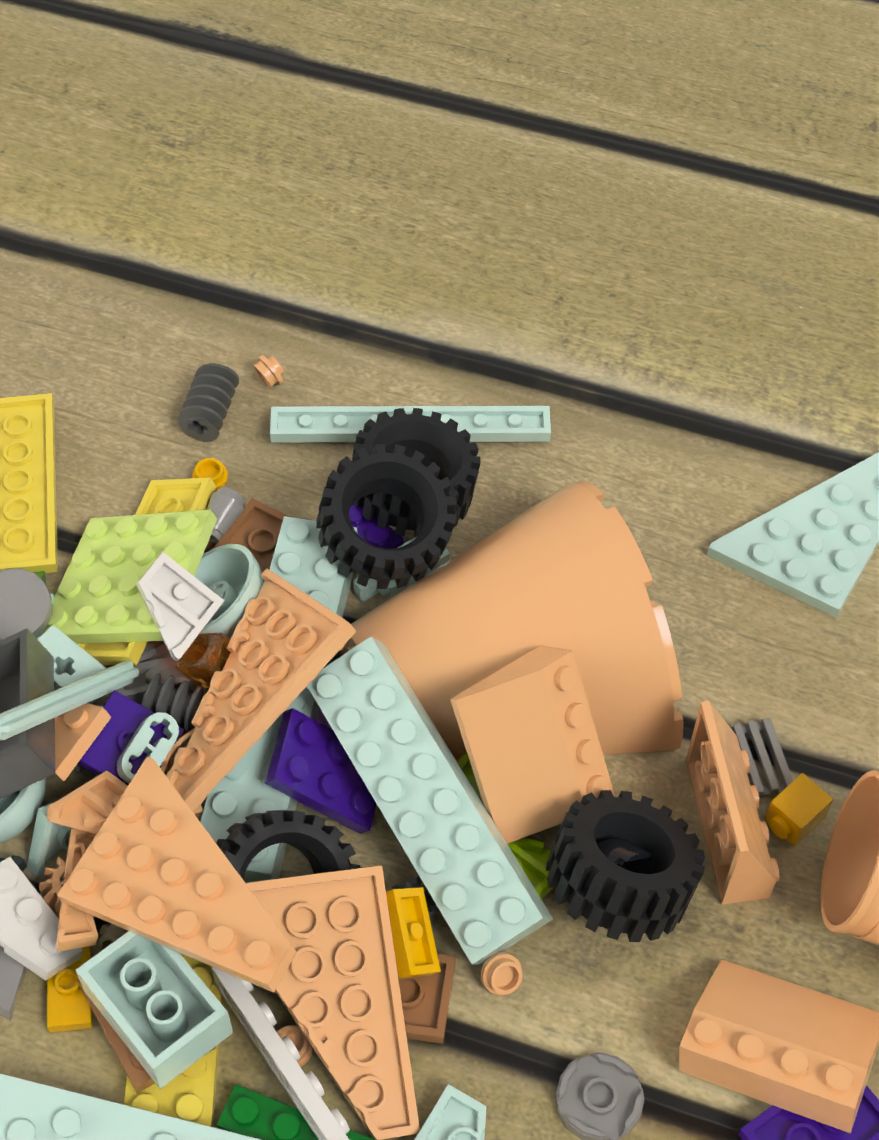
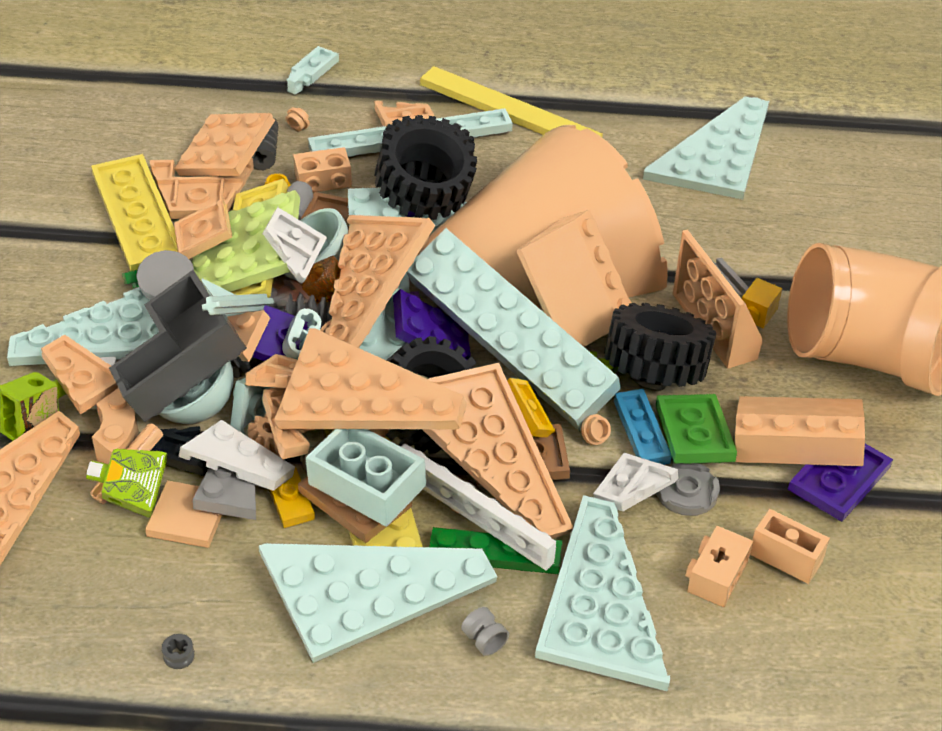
camera: 15 degrees left, 10 degrees down
none -> light nougat wing [150,158,254,219]
none -> light nougat plate [174,113,275,176]
none -> light nougat plate [174,199,232,259]
none -> light aqua hinge [287,46,339,94]
none -> light nougat brick [293,147,352,192]
none -> light nougat wing [374,101,435,127]
none -> light yellow tile [420,66,603,137]
none -> white wing [593,453,679,512]
none -> dark azure plate [614,389,672,465]
none -> bright green plate [655,394,737,464]

